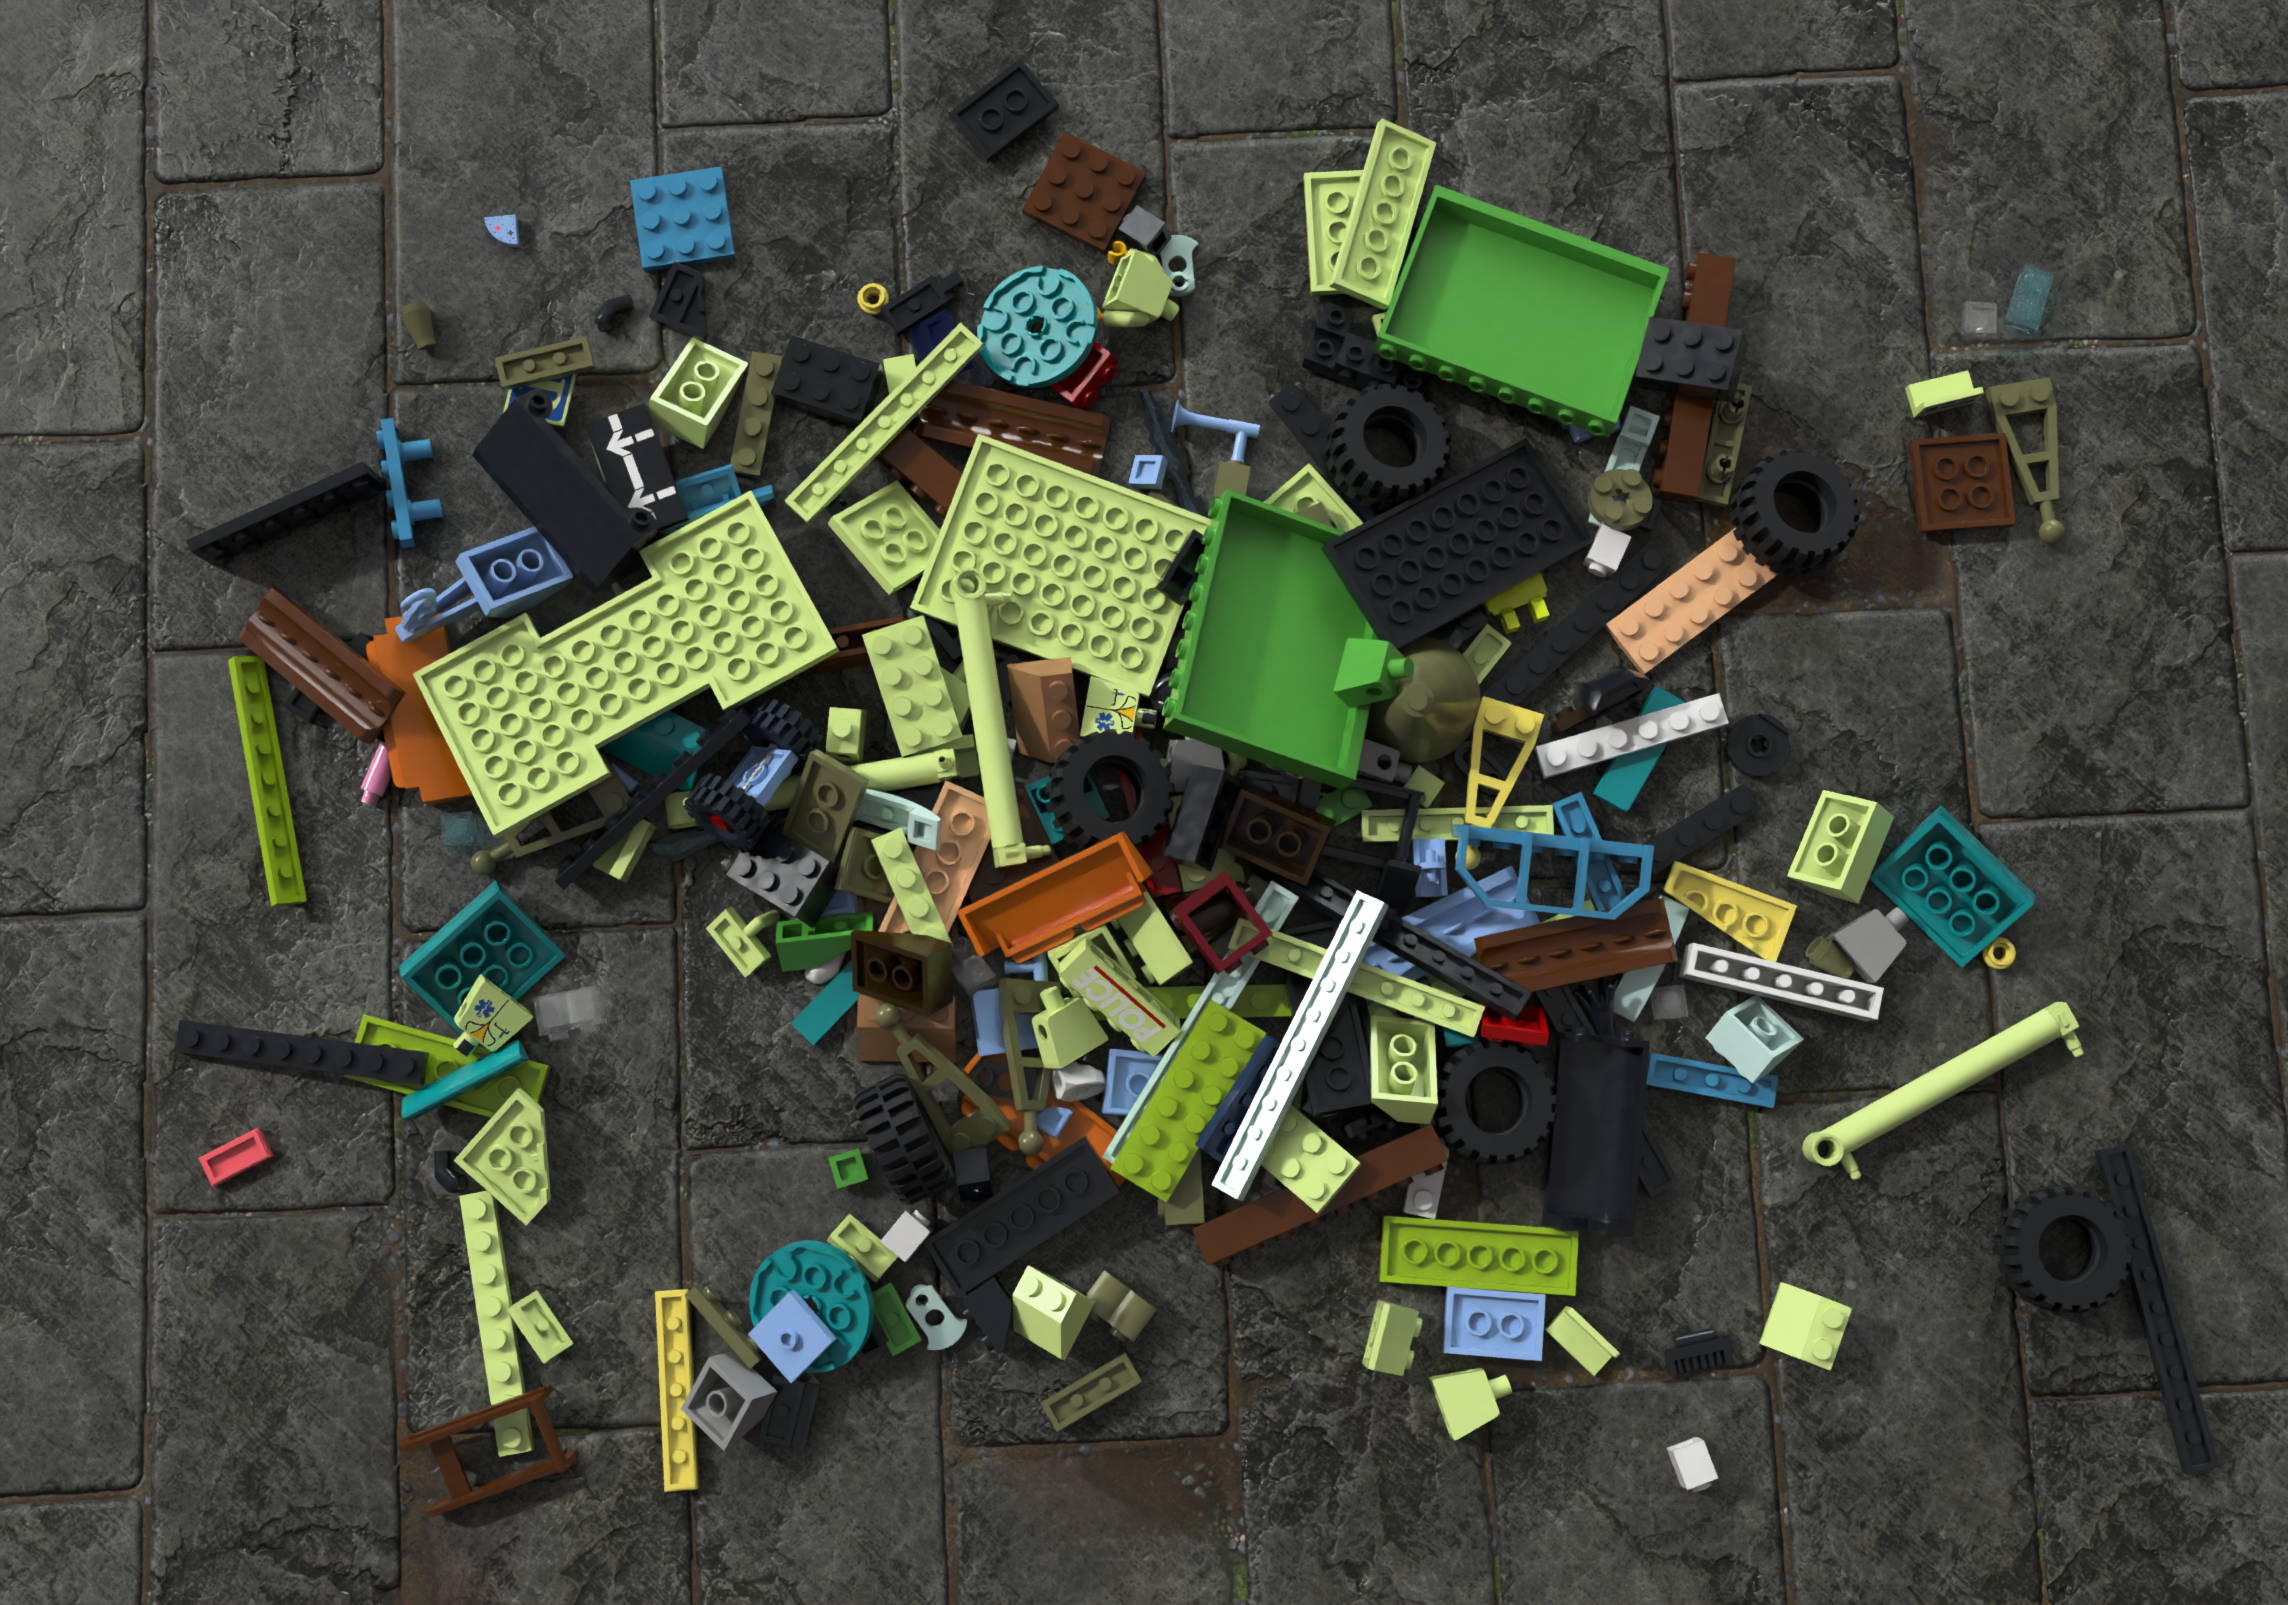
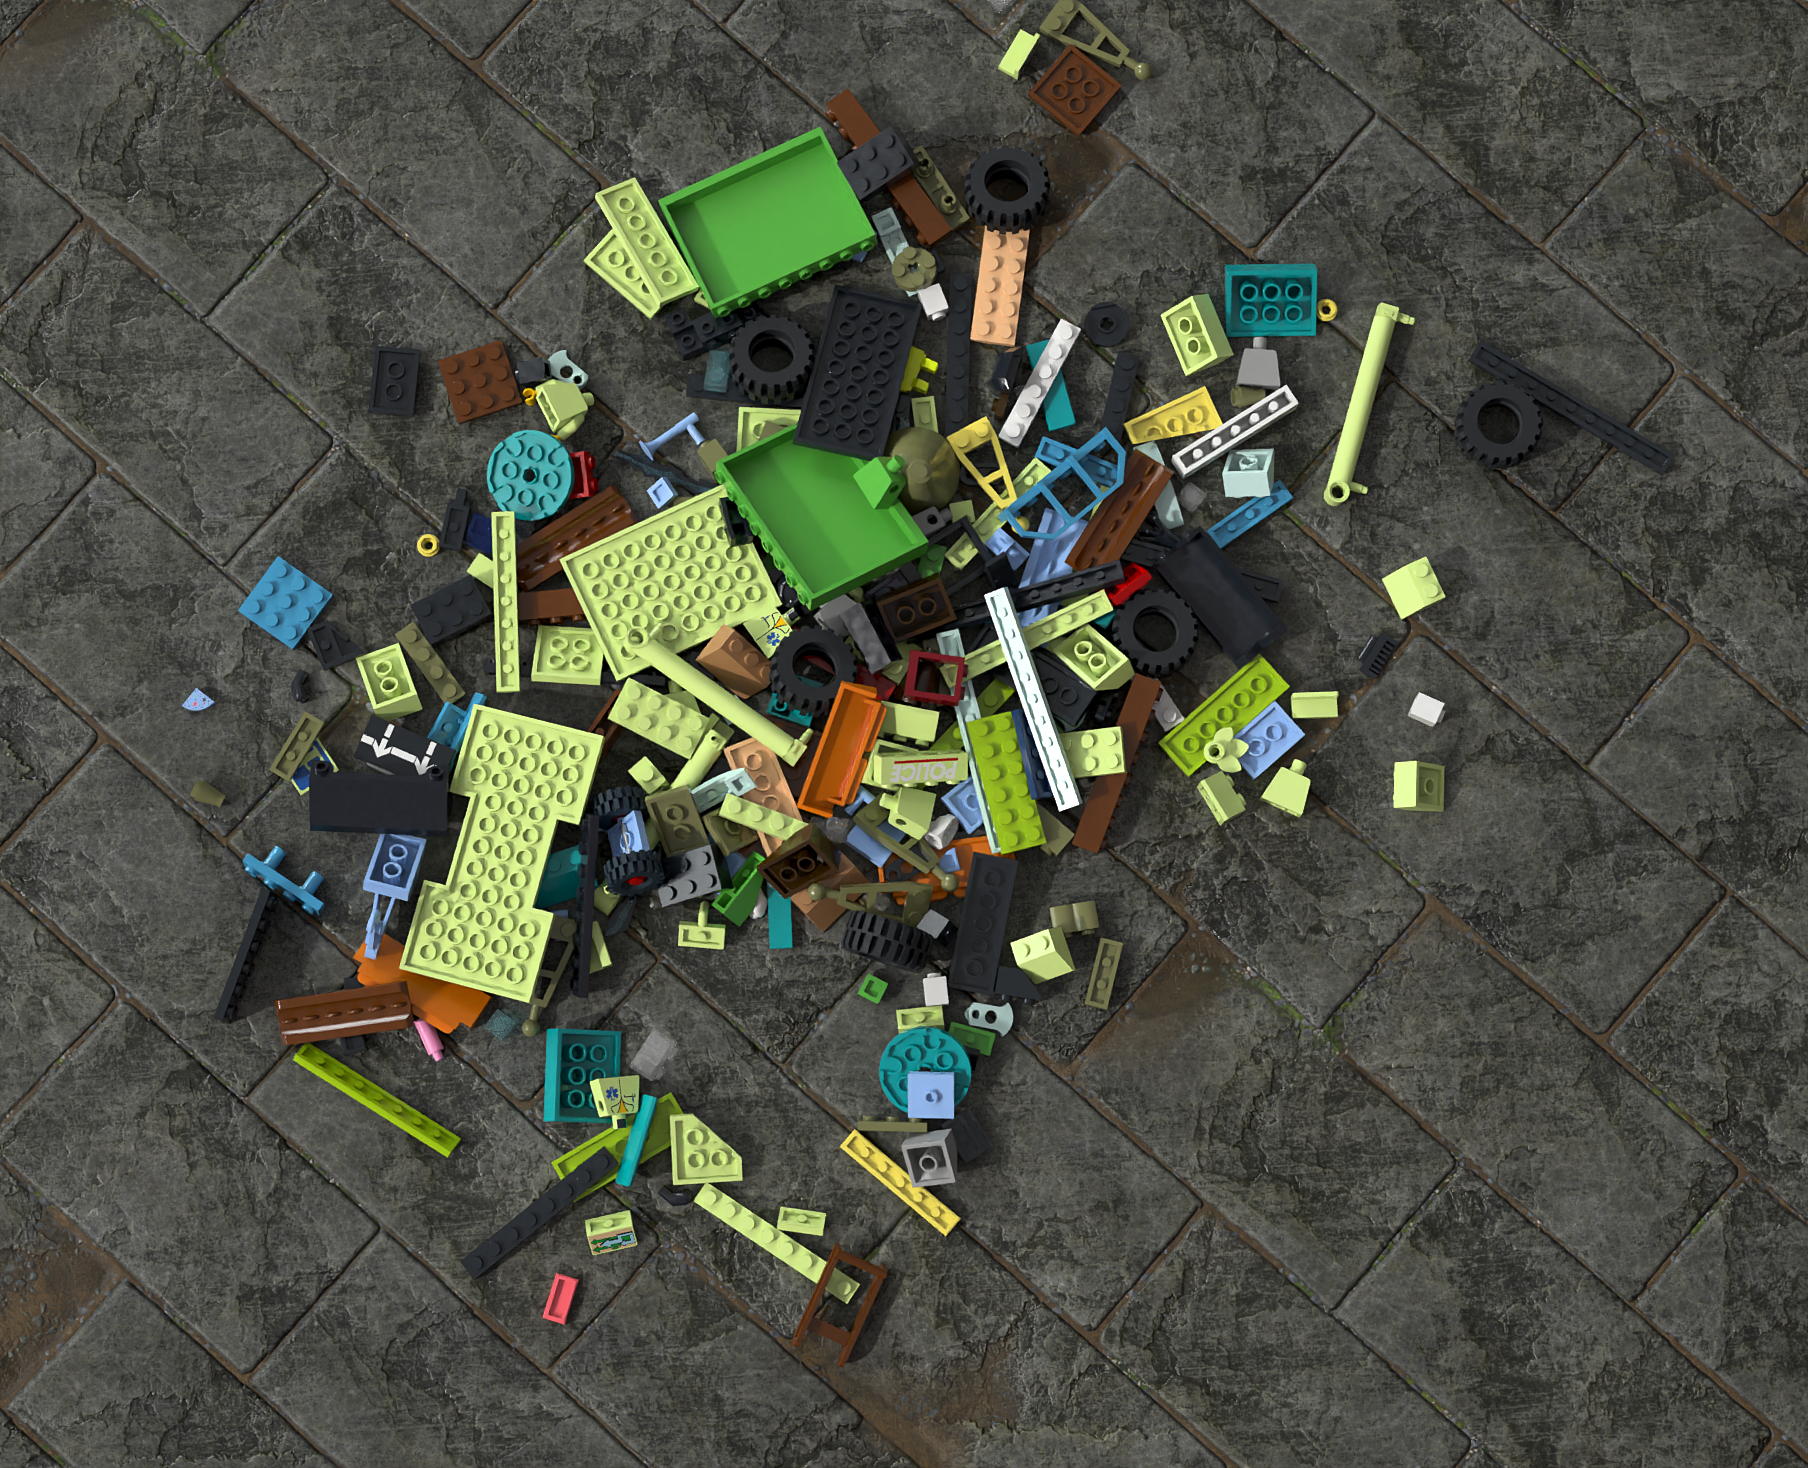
camera: 45 degrees left, 0 degrees up
none -> panel [585,1210,637,1255]
none -> clear light blue plate [704,350,730,392]
none -> yellowish green plate [1203,727,1249,773]
none -> yellowish green slope [1393,761,1445,812]

